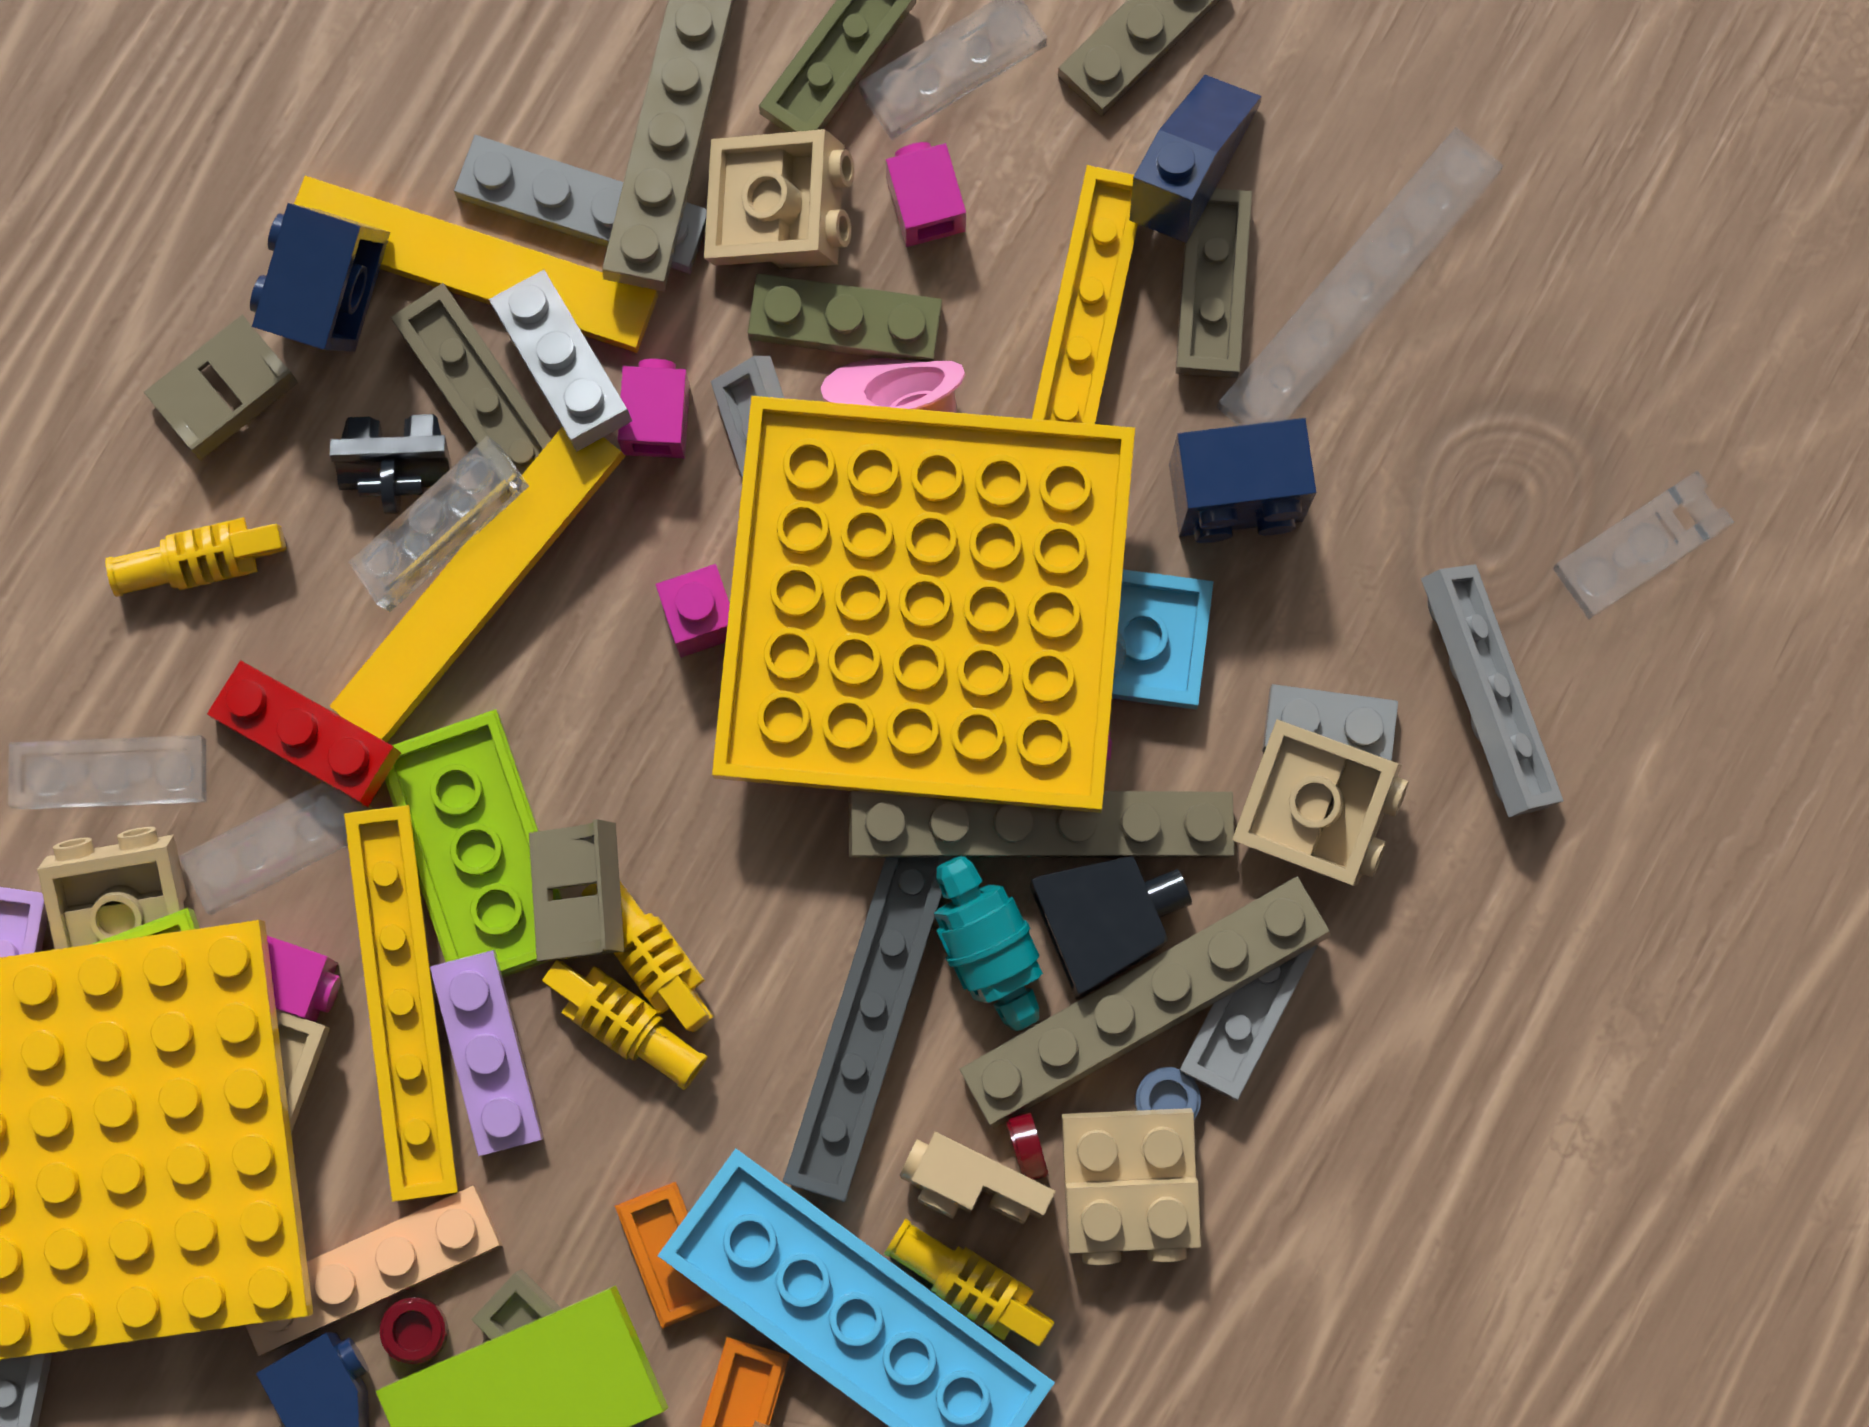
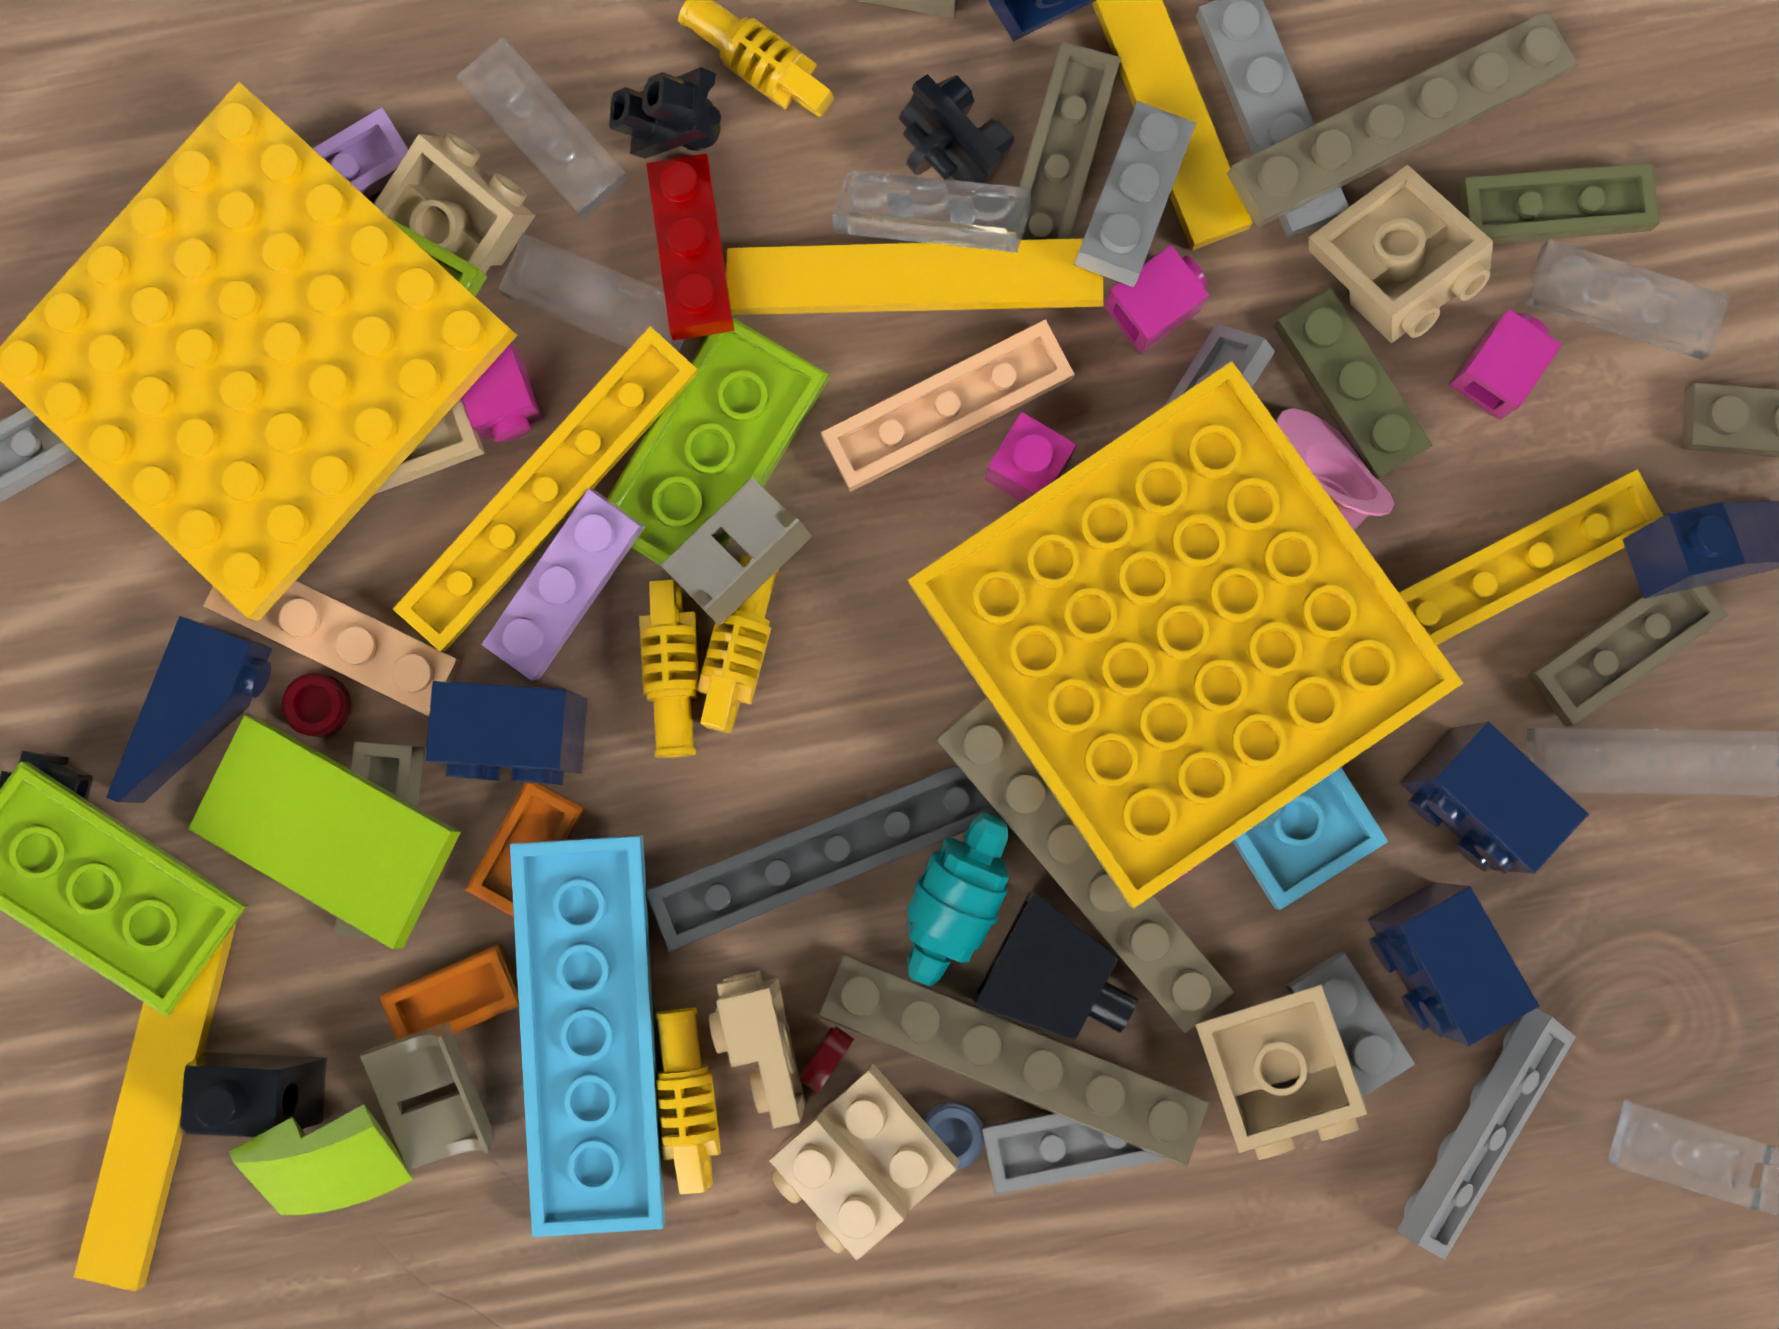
camera: 55 degrees right, 5 degrees up
none -> dark blue brick [426,681,588,785]
none -> black hips [609,67,721,159]
none -> light nougat plate [821,319,1075,492]
none -> dark blue brick [1367,882,1539,1046]

